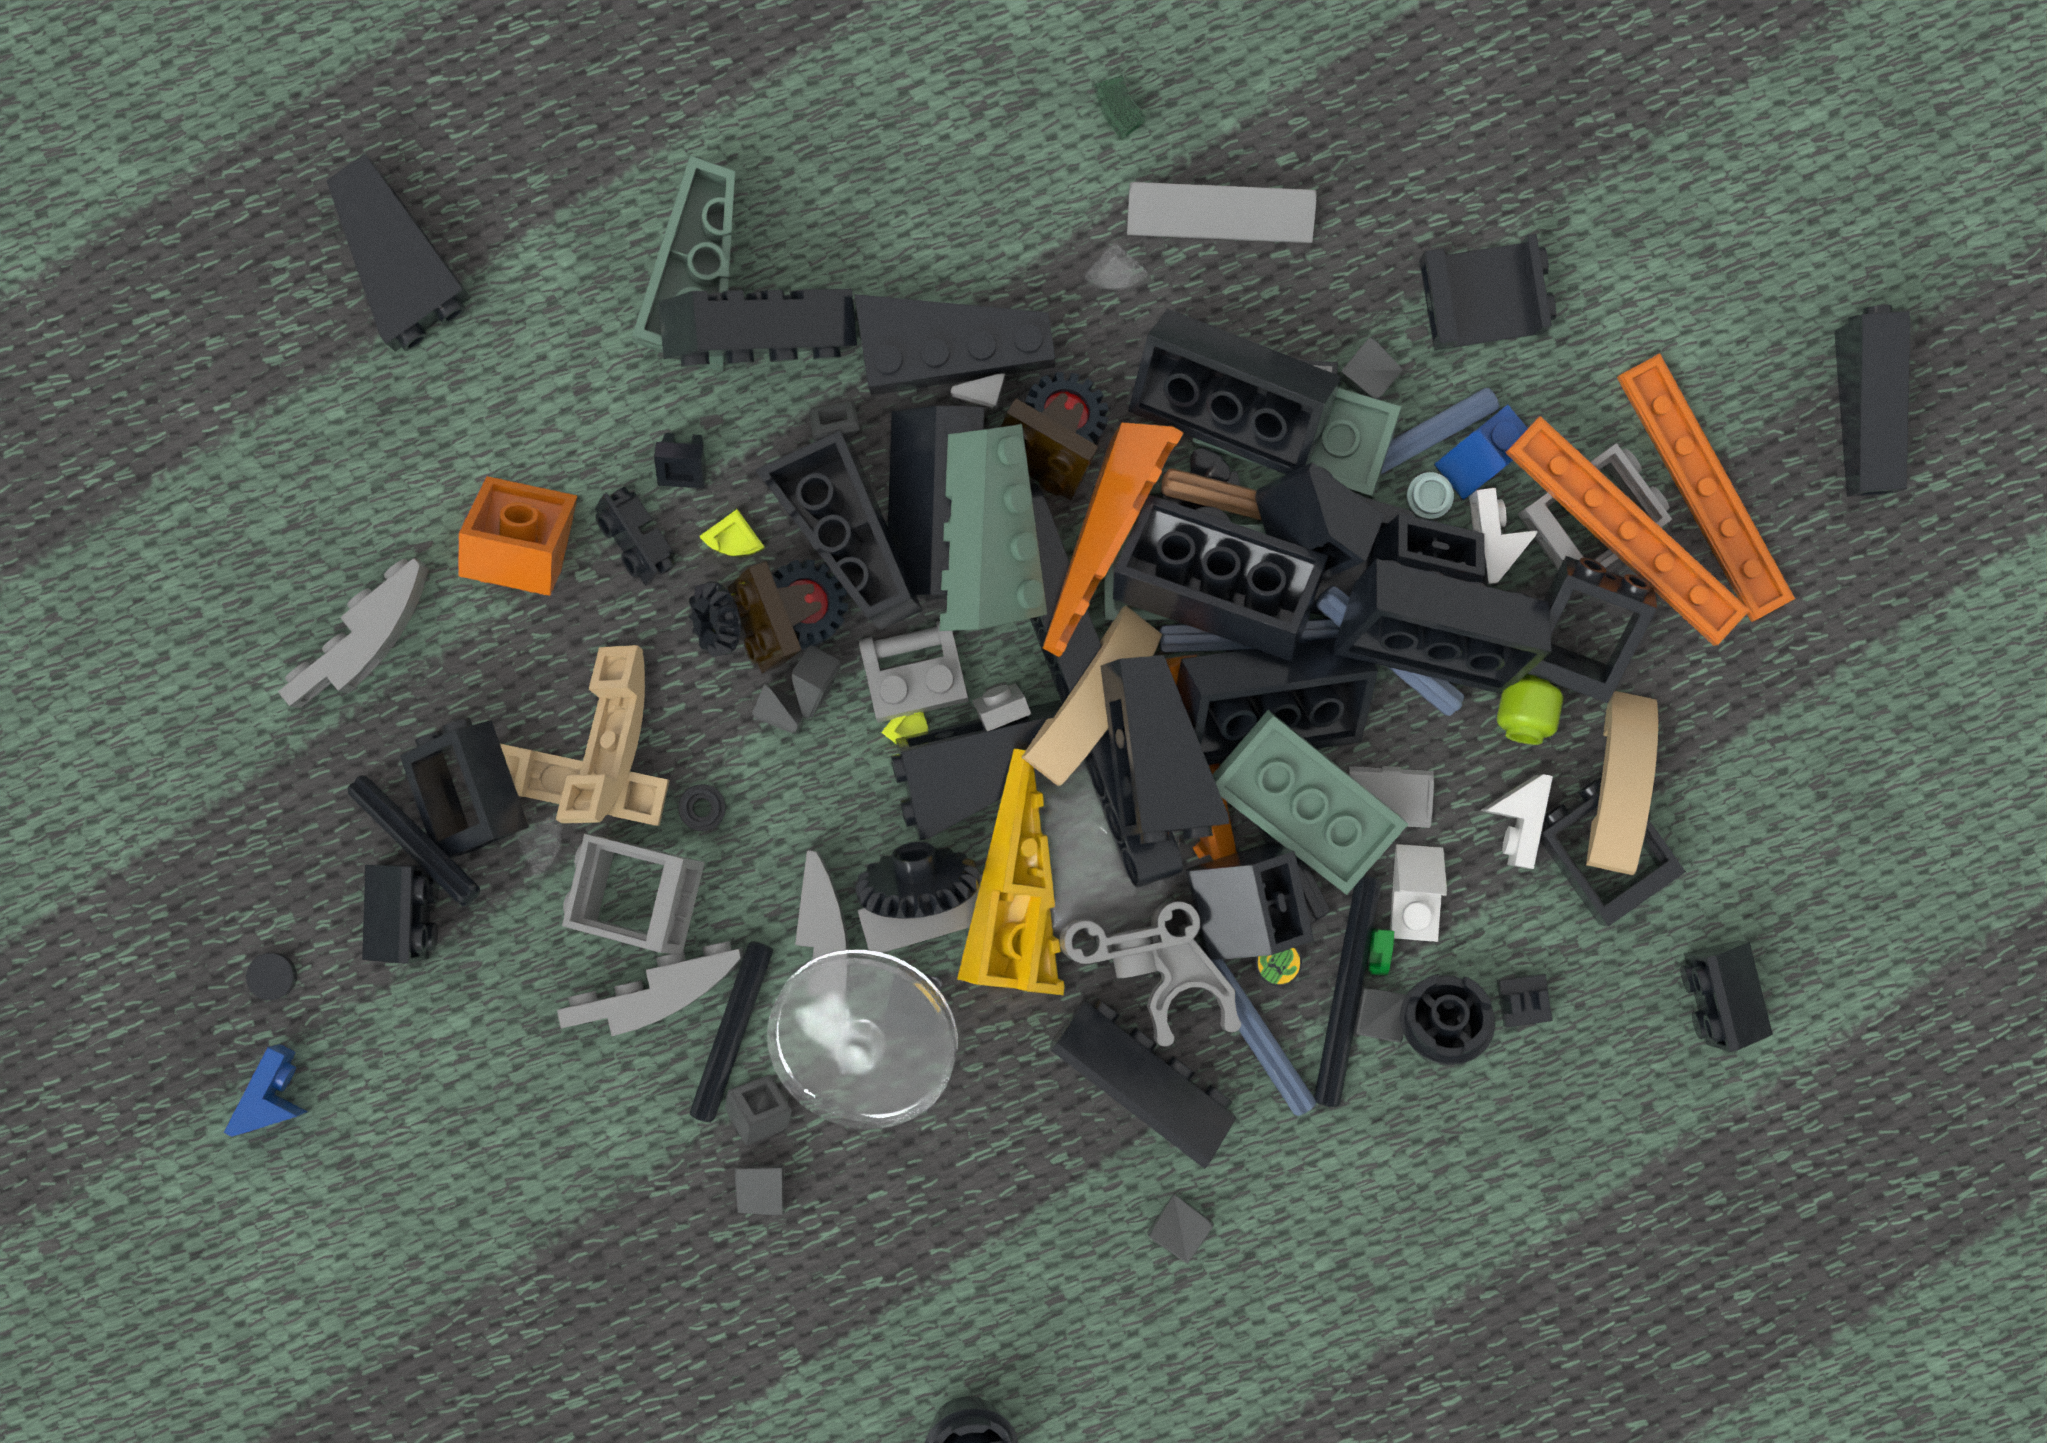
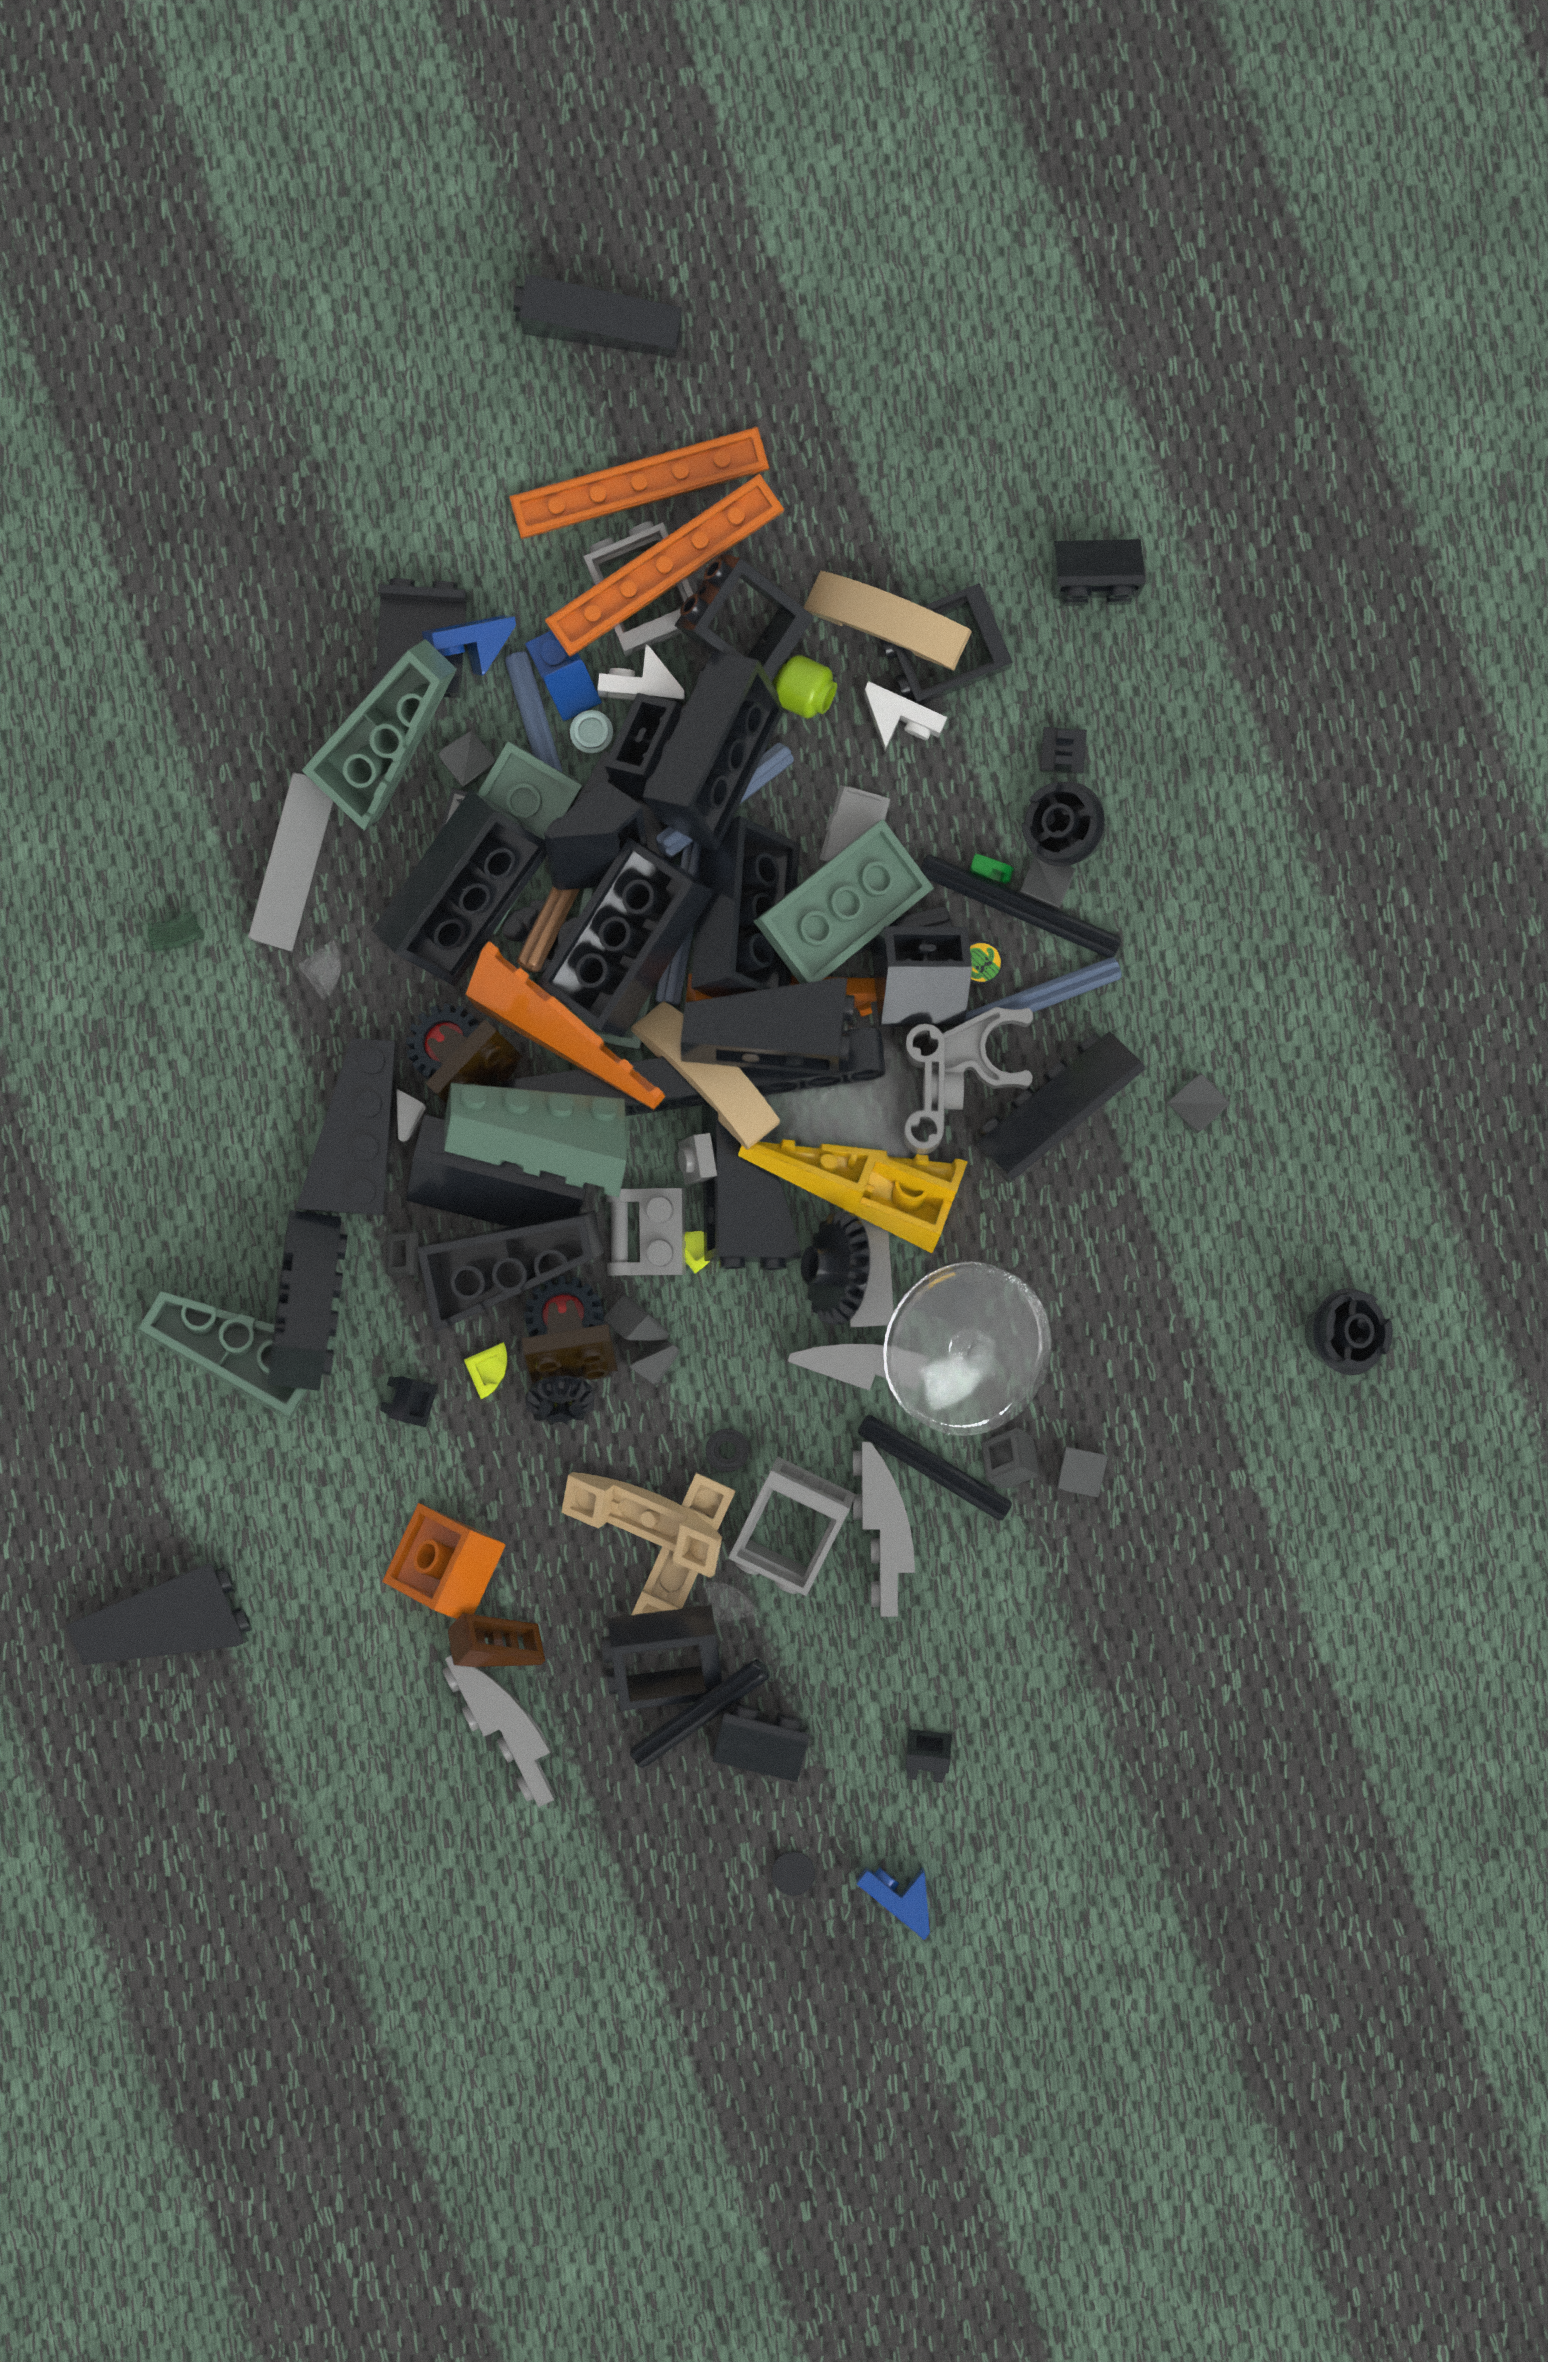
camera: 80 degrees left, 0 degrees up
black hinge [595,486,677,586] -> none
white slope [1390,844,1447,942] -> none
none -> sand green wedge [302,639,457,831]
none -> blue slope [422,615,516,676]
none -> reddish brown slope [448,1613,545,1667]
none -> black tile [905,1729,952,1783]

